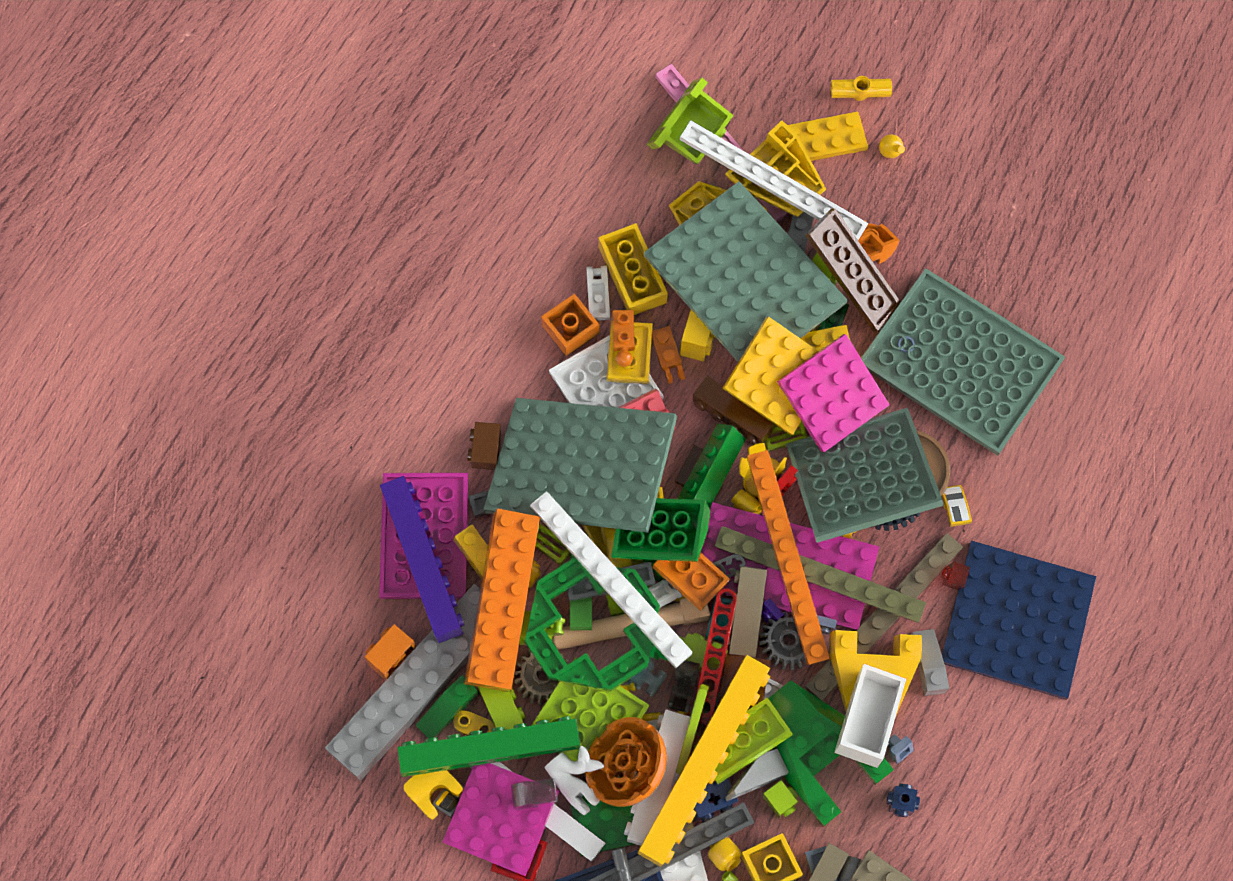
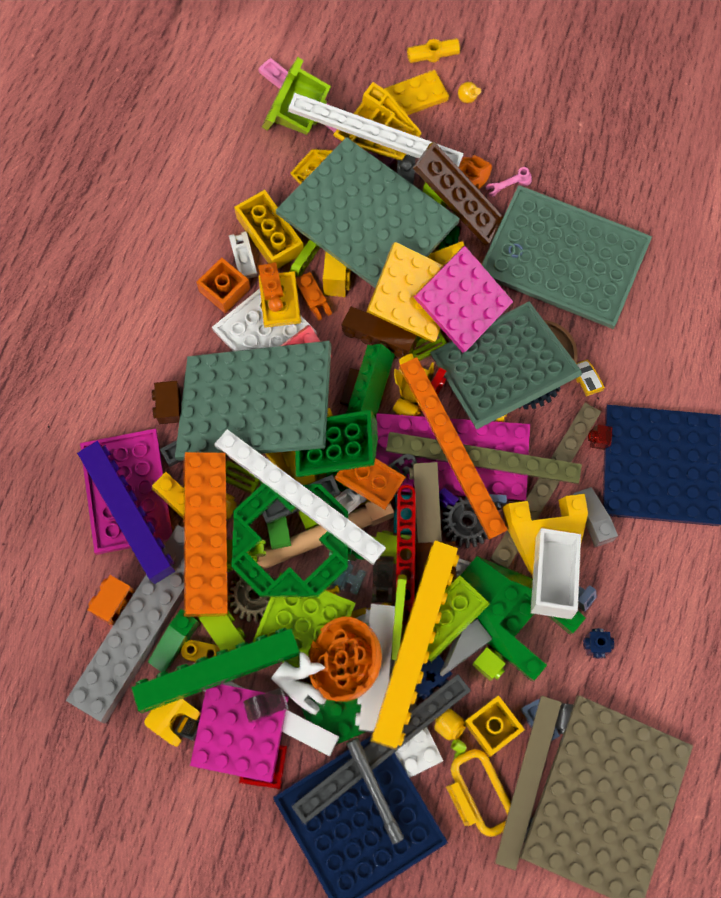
camera: 10 degrees left, 0 degrees up
none -> lime beam [290,240,321,277]
none -> bright pink brick [486,167,532,197]

